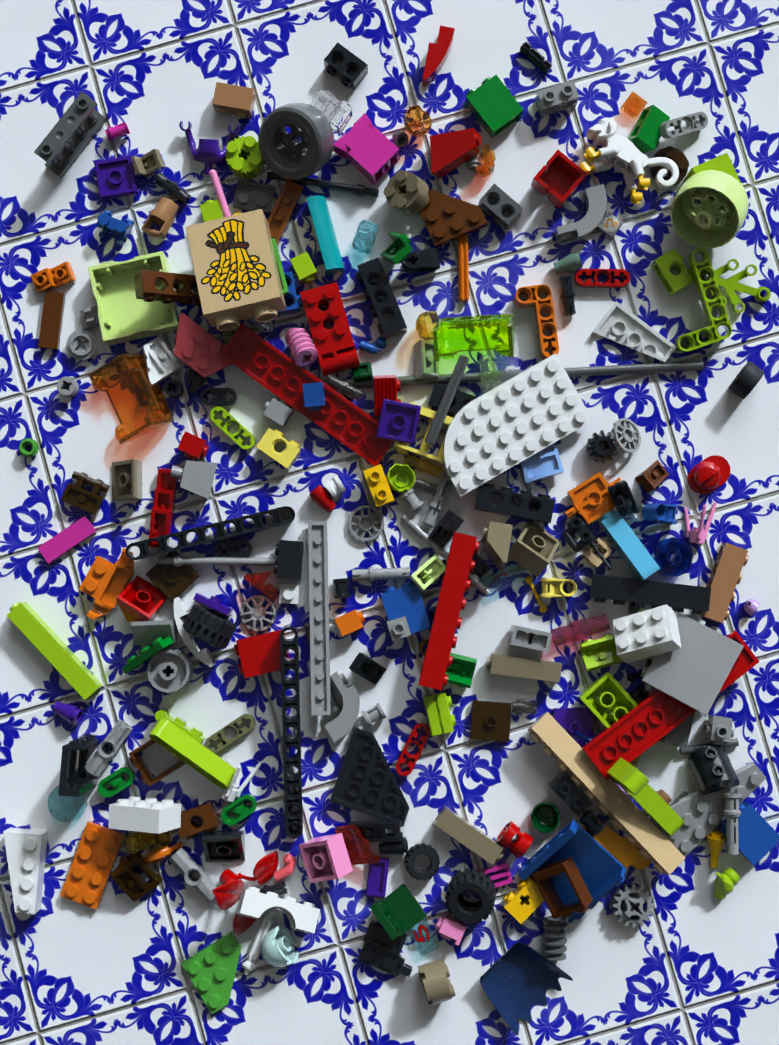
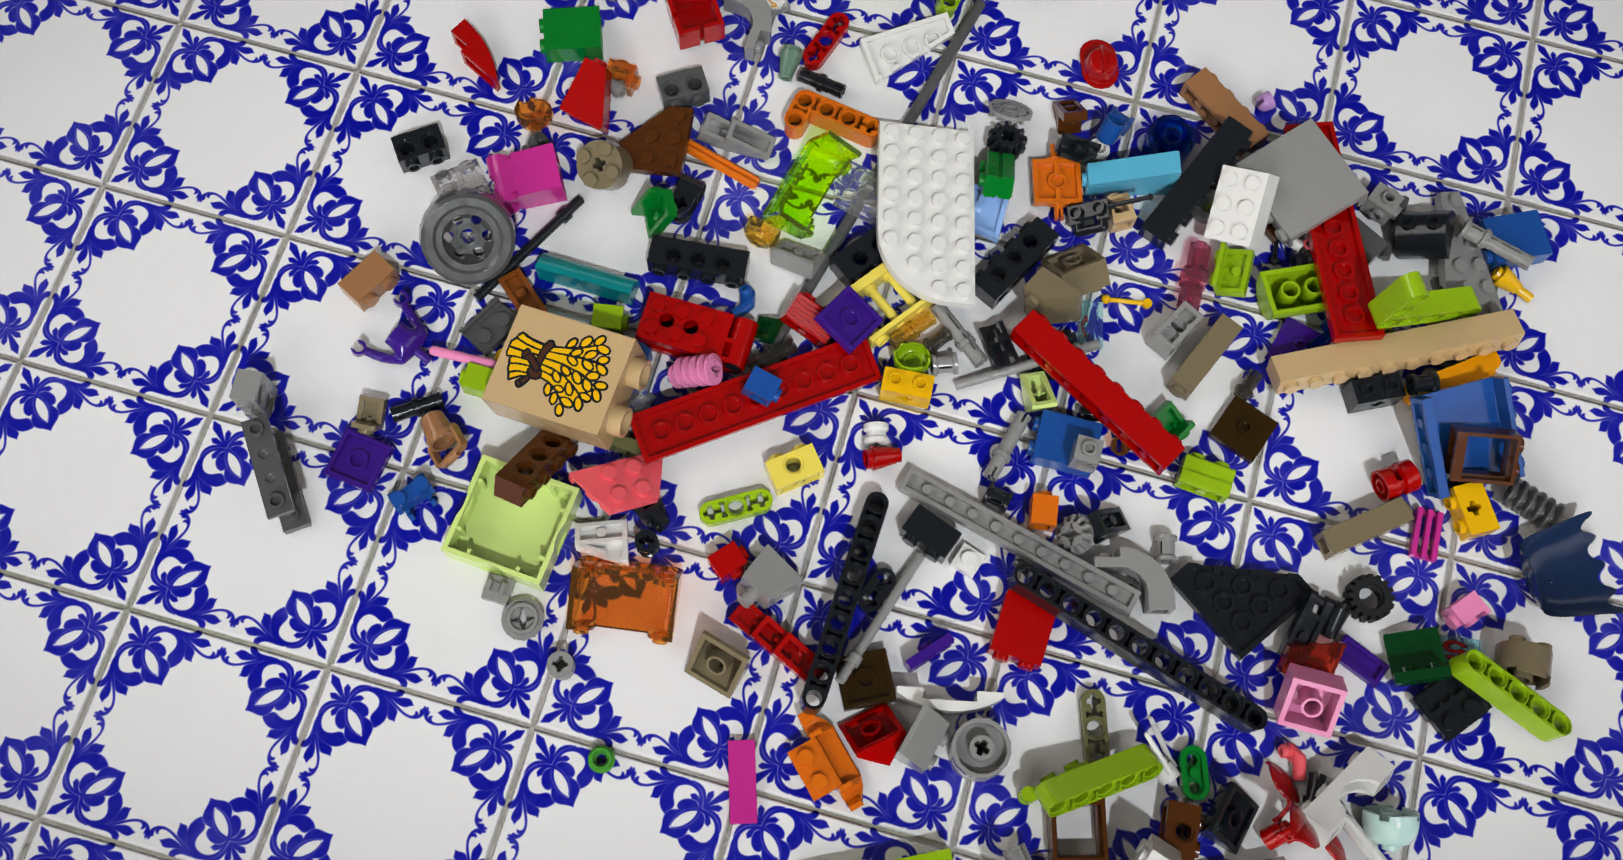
camera: 65 degrees left, 15 degrees down
orange slope [31,262,76,293] -> none
reddish brown tile [38,291,66,350] -> none
dark brown plate [61,471,110,515] -> none
dark pink pin [104,122,130,141] -> none
green plate [122,636,174,674] -> none
black tyre [182,605,237,648] -> none
black beam [200,388,237,406] -> none
lime brick [225,136,265,180] -> none
light grey wheel [240,595,276,631] -> none
clear red slope [243,571,279,601] -> none
light grey brick [263,398,294,428] -> none
light grey wheel [348,505,384,541] -> none
clear light blue gear [352,220,379,254] -> none
red beam [396,722,430,776] -> none
dark grey axle [425,355,469,446] -> none
black tyre [445,868,496,925] -> none
dark green hair [531,801,560,834] -> none
light yellow piece [540,578,577,598] -> none
light grey gear [611,883,655,928] -> none
bright pink plant [684,502,717,544] -> none
lime animal [714,867,740,900] -> none
none -> light grey brick [229,368,278,418]
none -> light grey slope [696,112,777,160]
none -> green brick [978,151,1015,199]
none -> light grey gear [1055,514,1094,556]
none -> lime beam [1448,649,1572,742]

